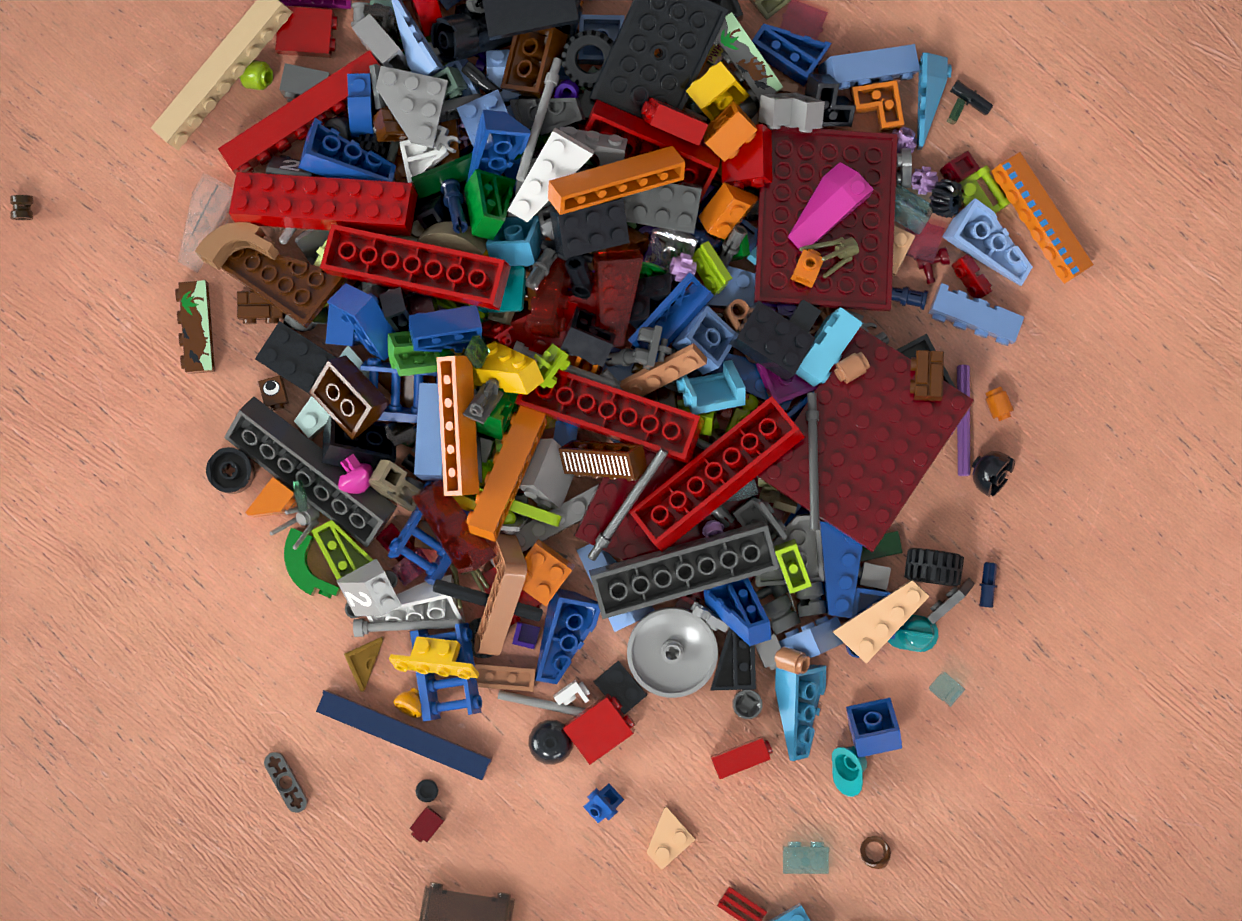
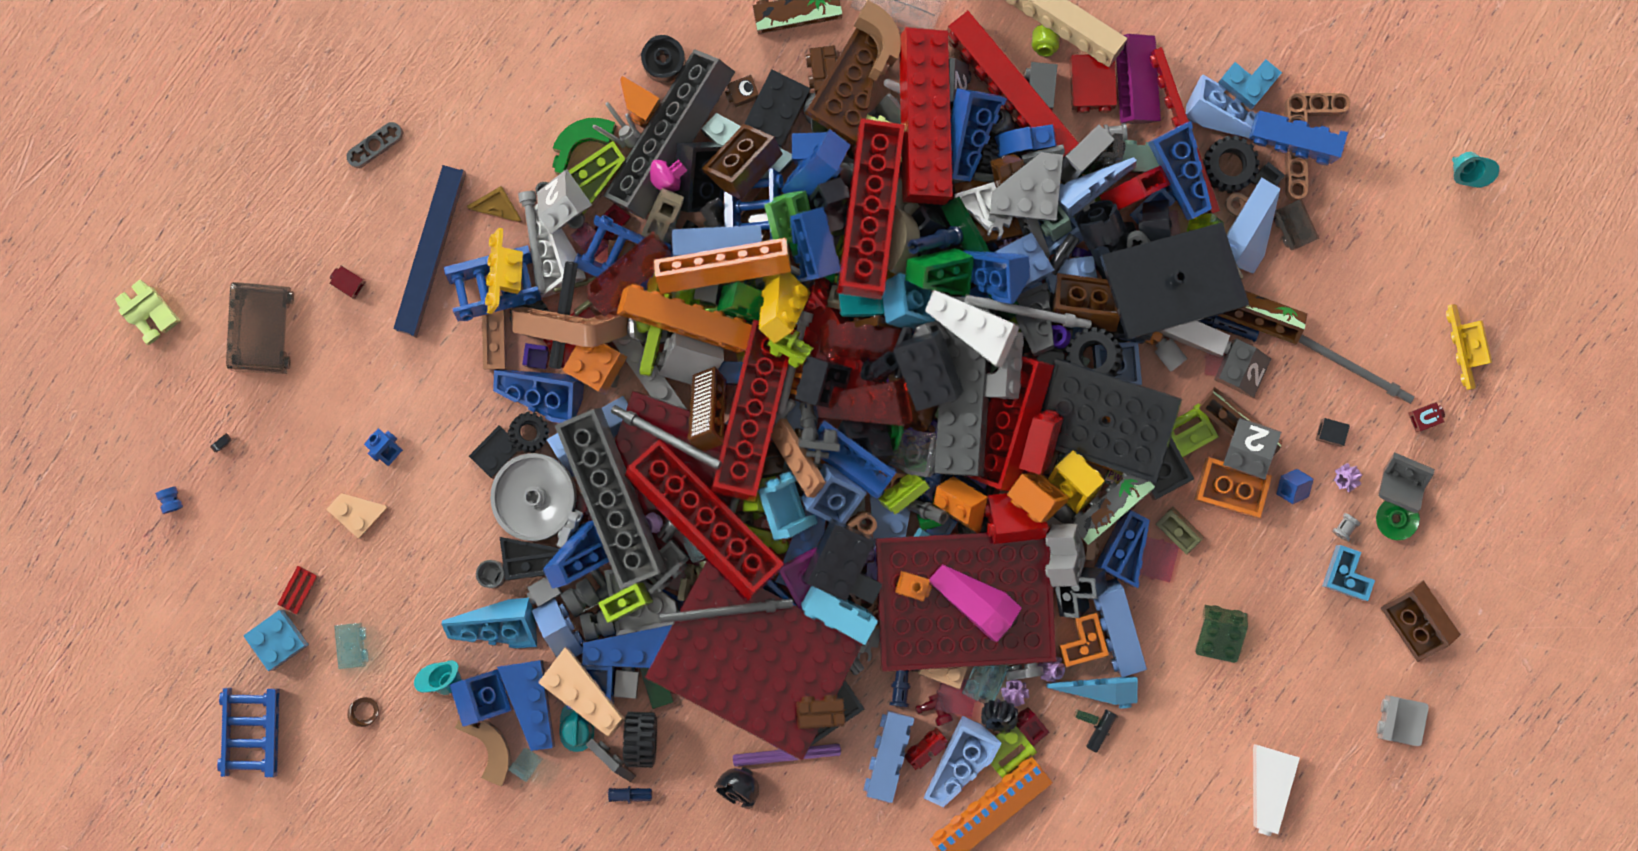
camera: 80 degrees right, 0 degrees up
clear green tile [293,480,308,512] -> none
light orange brick [393,688,422,718] -> none
black tile [415,779,439,802] -> none
dark grey hinge [463,379,504,424] -> none
clear green tile [464,335,490,368] -> none
black piece [477,437,483,483] -> none
light grey bar [498,690,585,716] -> none
dark grey axle [525,248,557,290] -> none
black cylinder [528,720,573,765] -> none
orange brick [548,146,685,215] -> none
white bracket [553,679,590,706] -> none
red brick [563,693,635,765] -> none
lavender gear [669,253,697,282] -> none
red brick [710,736,773,779] -> none
nougat brick [775,647,810,674] -> none
olive plant [799,237,859,278] -> none
nougat brick [834,352,870,383] -> none
orange brick [985,386,1014,421] -> none
none -> medium nougat arch [455,720,511,787]
none -> blue wedge [497,660,555,751]
none -> black tyre [508,412,549,453]

